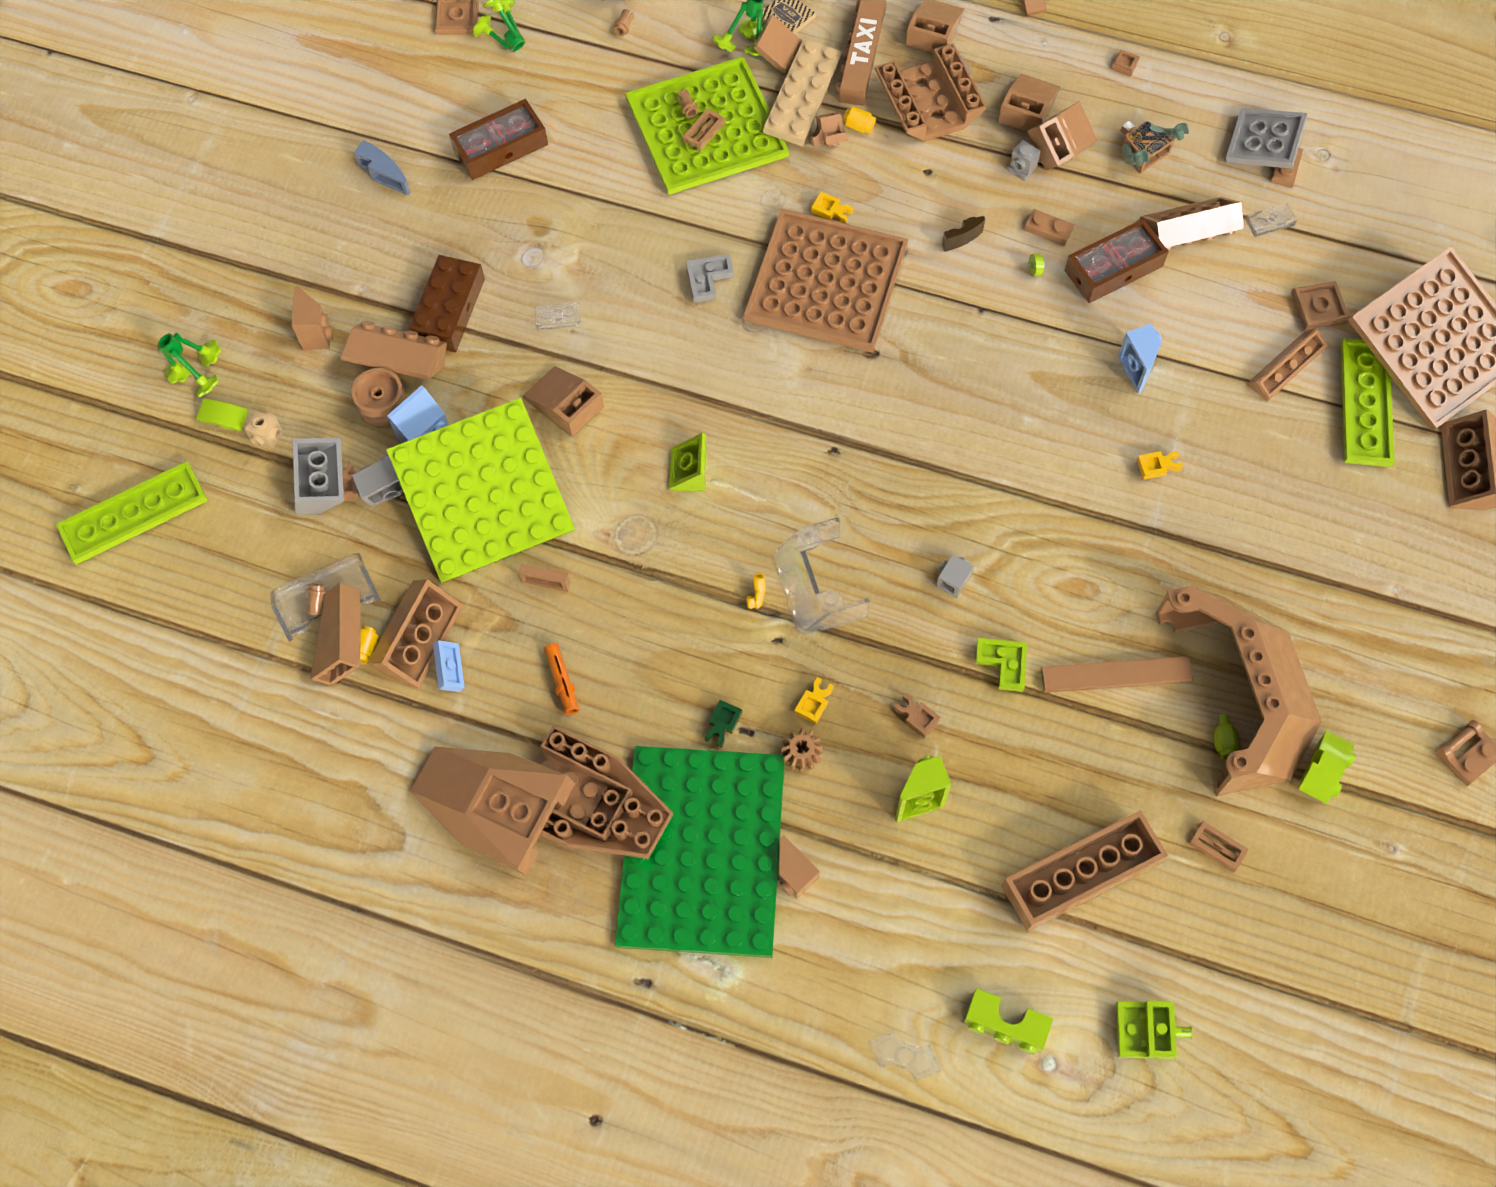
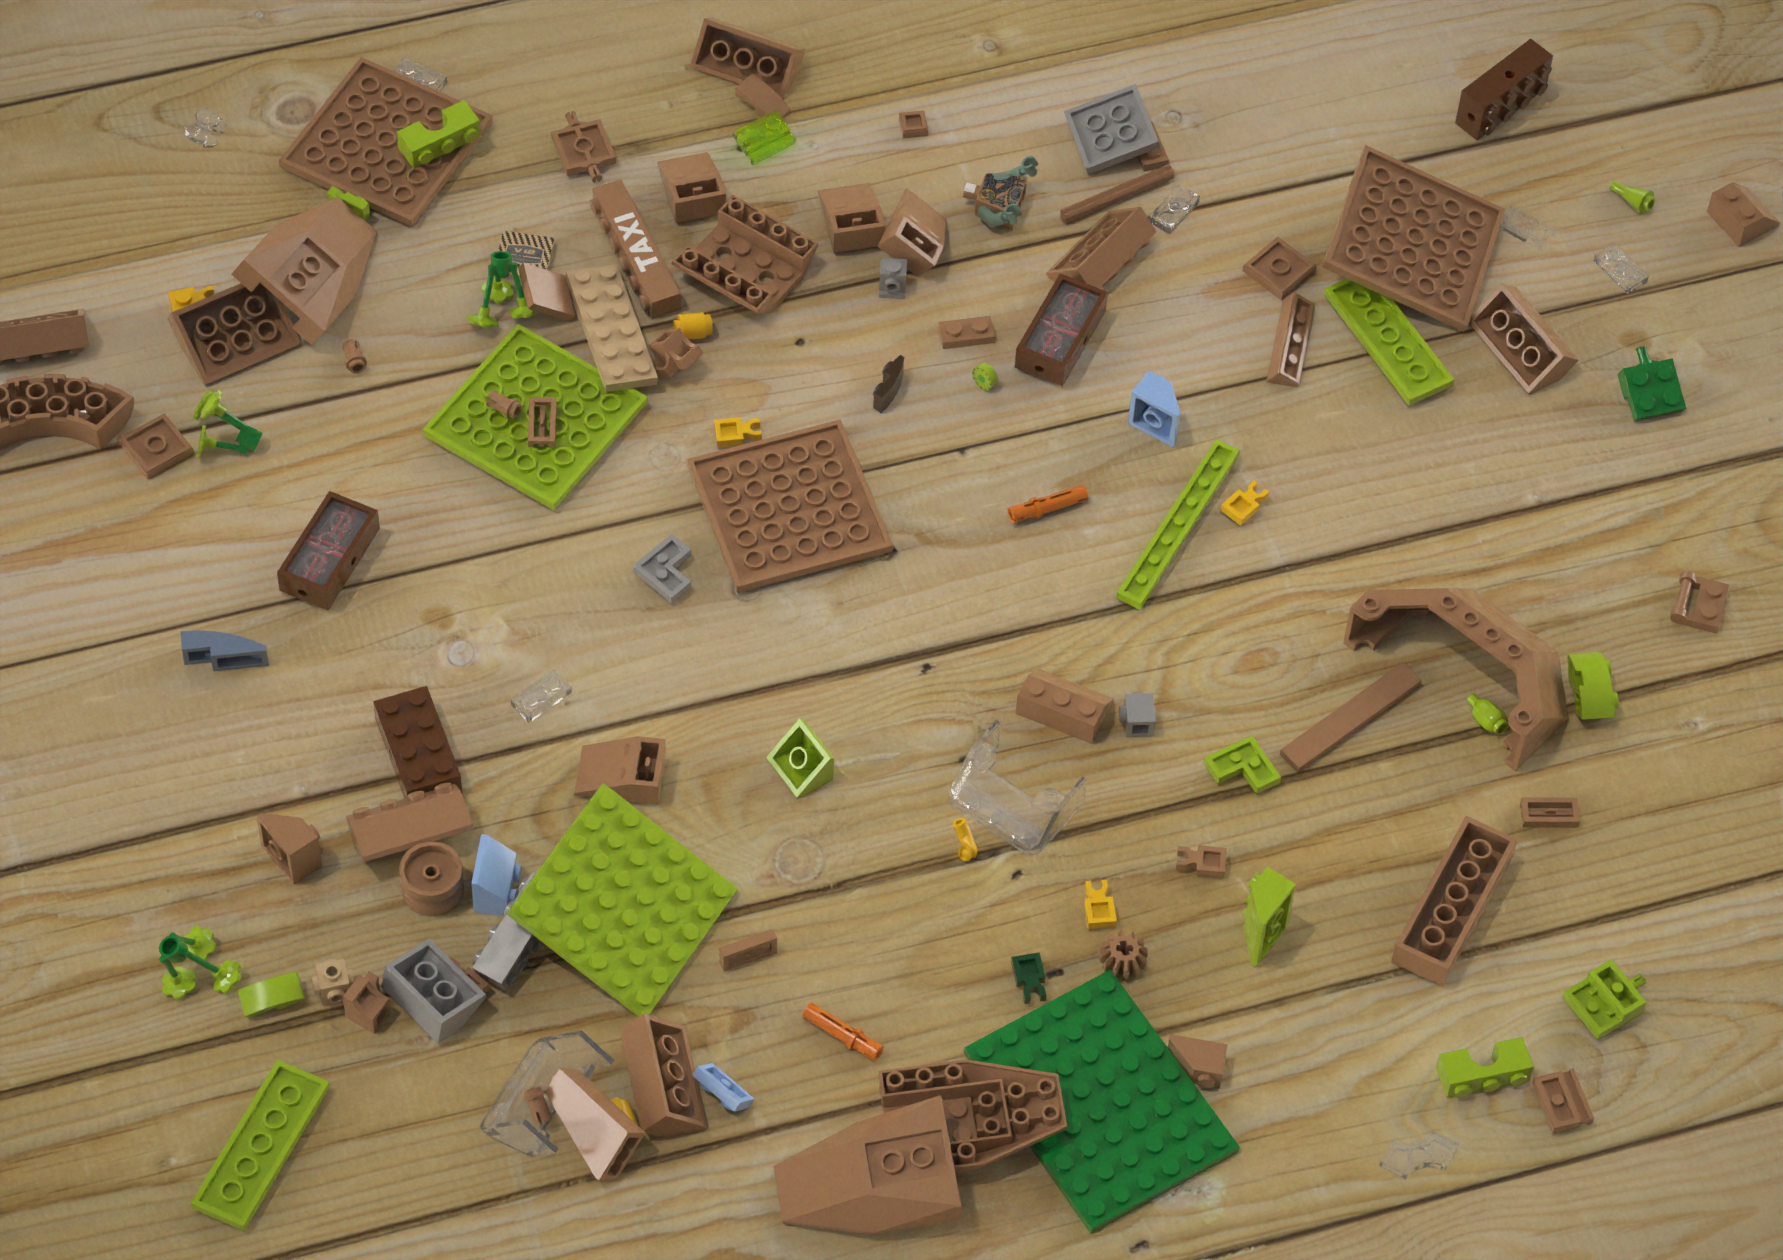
camera: 40 degrees left, 10 degrees down
none -> medium nougat brick [343,971,391,1034]
none -> clear neon green plate [733,109,796,165]
none -> orange pin [1007,484,1088,524]
none -> medium nougat slope [1016,669,1114,744]
none -> medium nougat axle [1060,165,1175,223]
none -> lime plate [1116,439,1240,610]
none -> medium nougat plate [1532,1068,1594,1133]

